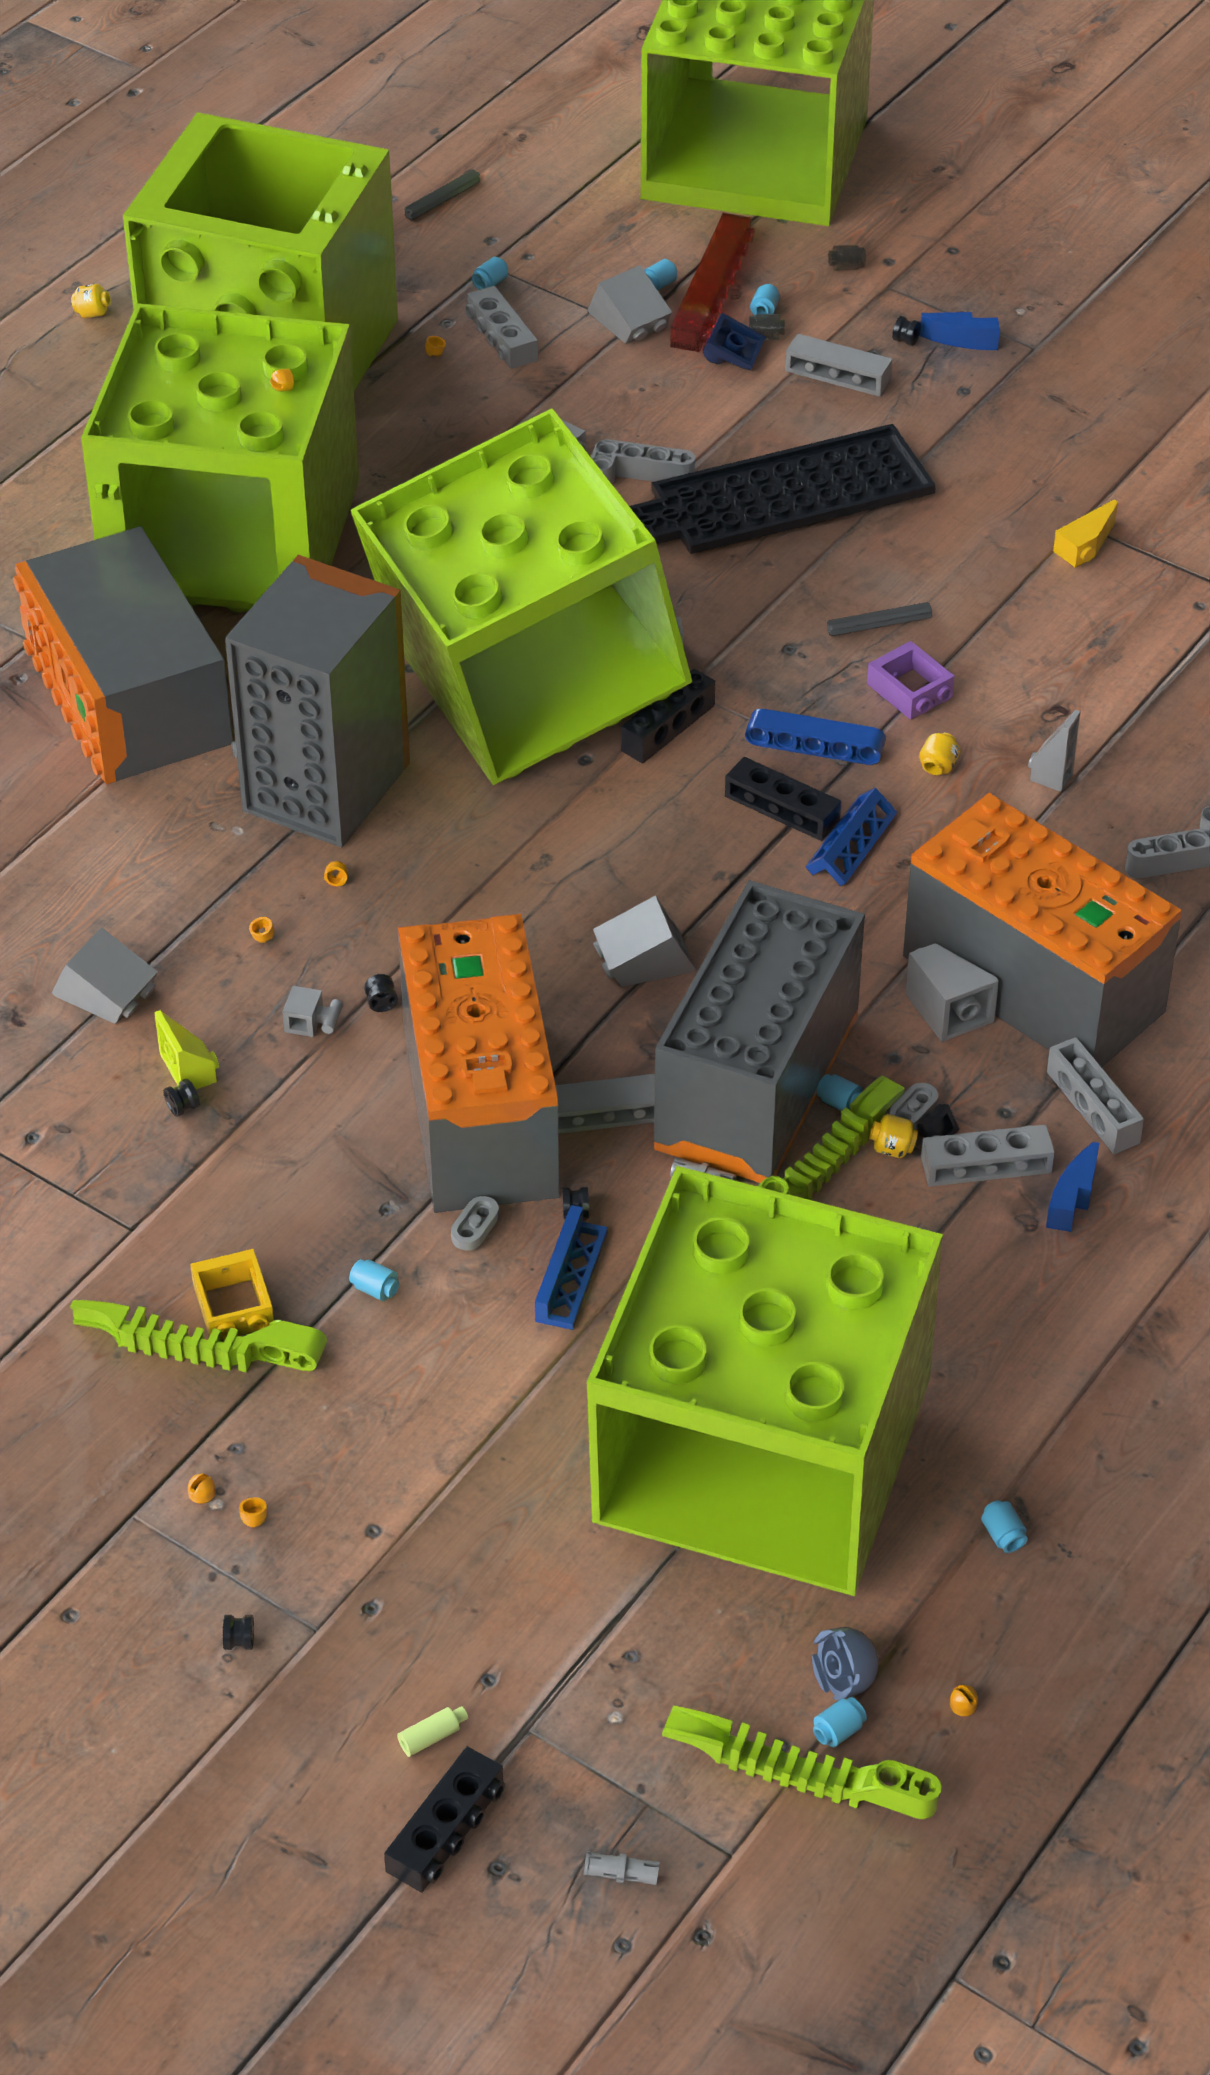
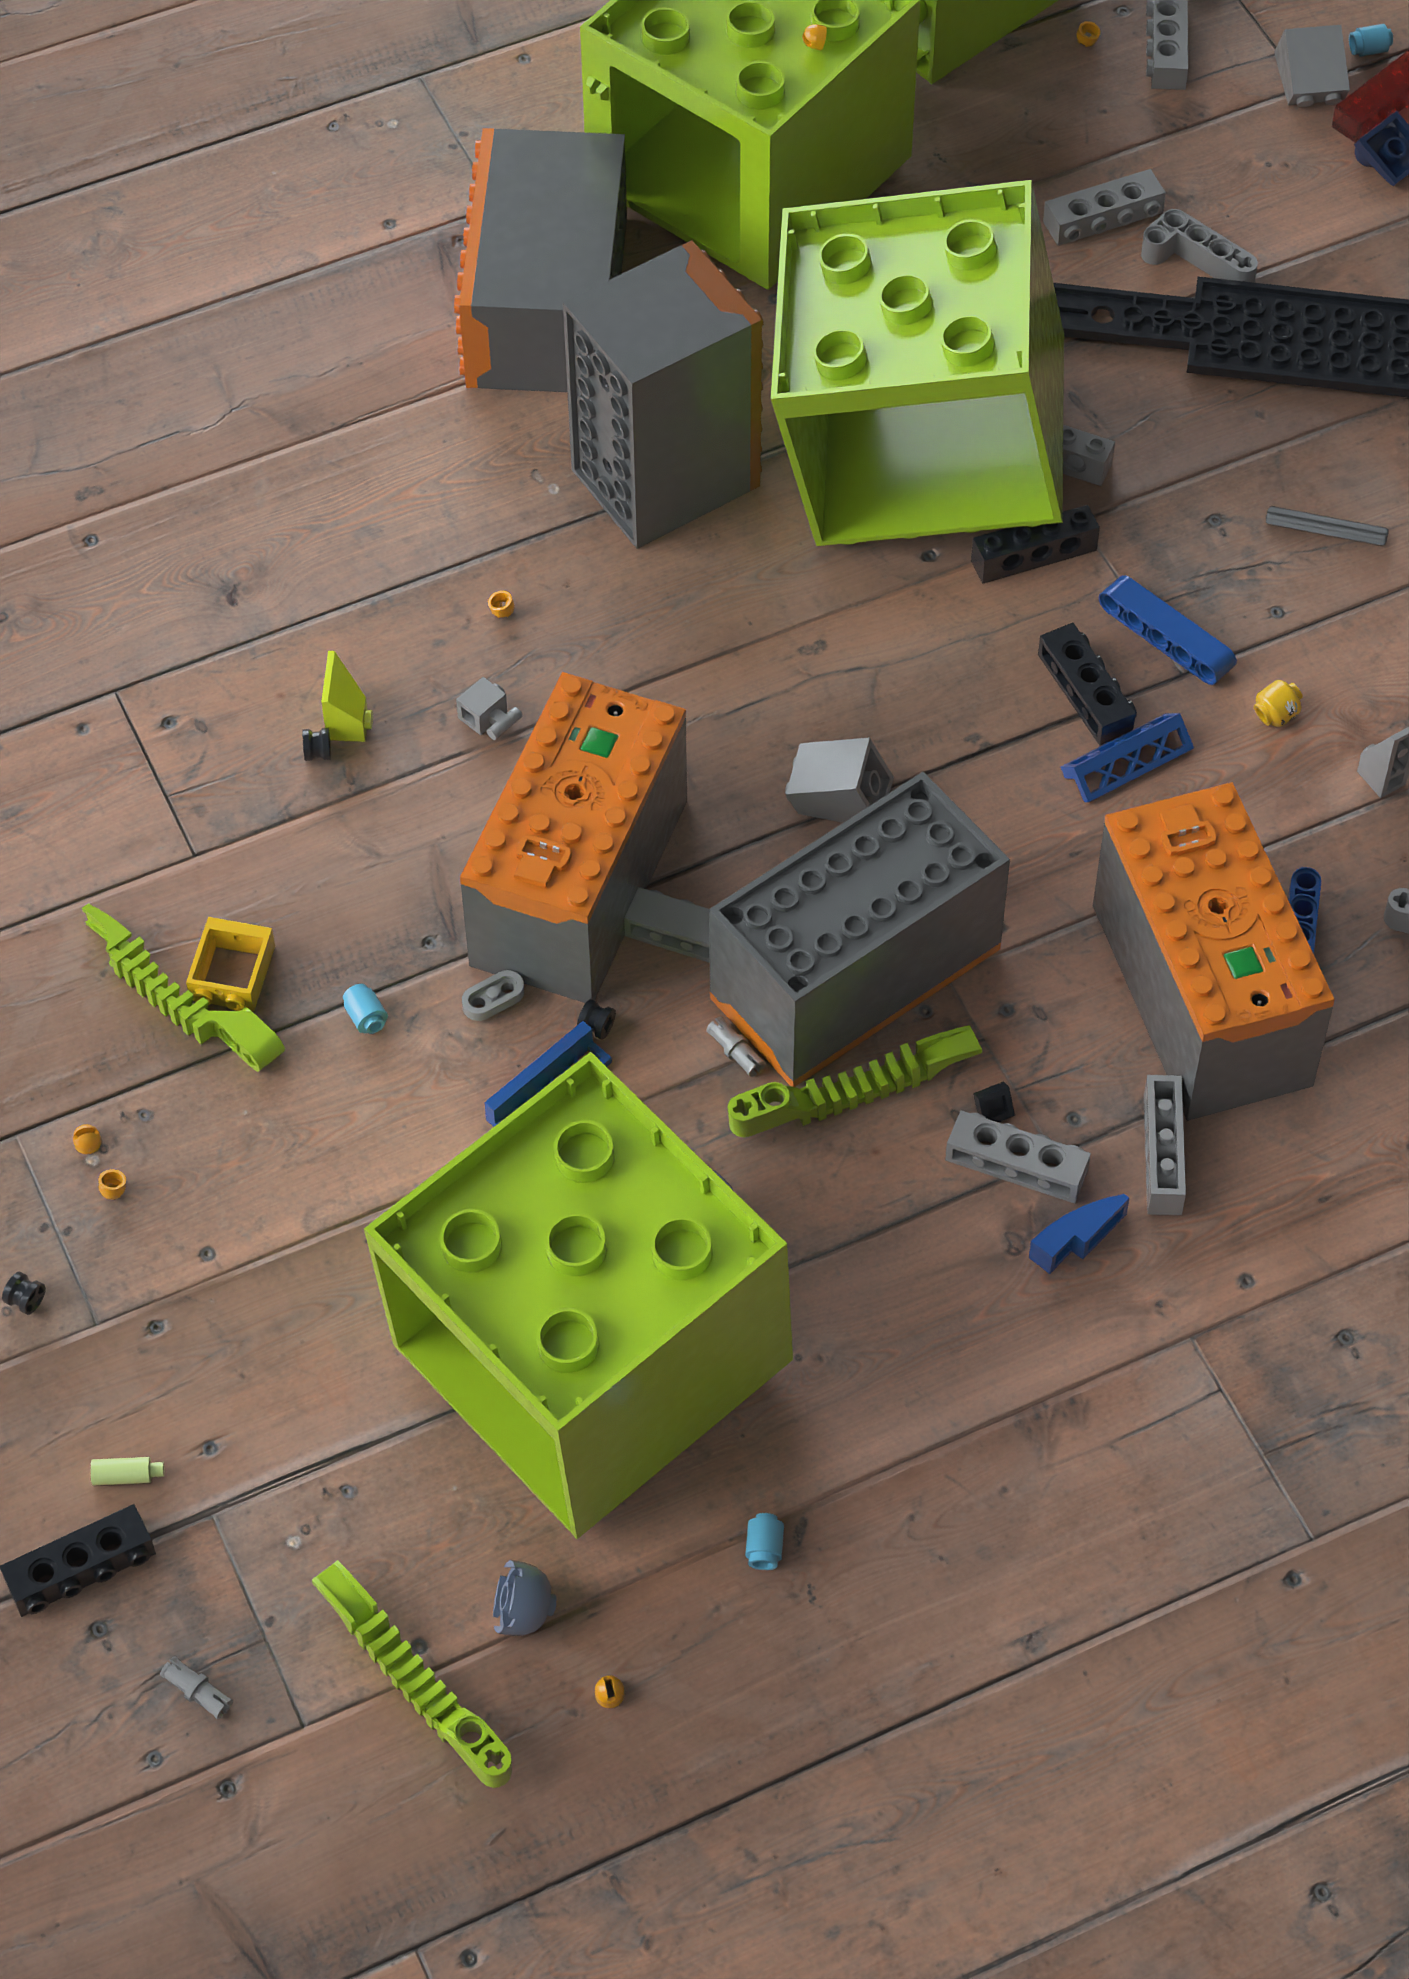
camera: 30 degrees right, 10 degrees up
light grey slope [52,927,158,1024] -> none
light orange hinge [324,860,348,886] -> none
medium azure brick [813,1697,867,1747] -> none
medium azure brick [817,1074,863,1111] -> none
medium lavender window [867,641,955,720] -> none
yellow head [869,1114,918,1158] -> none
light grey plate [889,1083,938,1130] -> none
light grey slope [906,943,999,1042] -> none

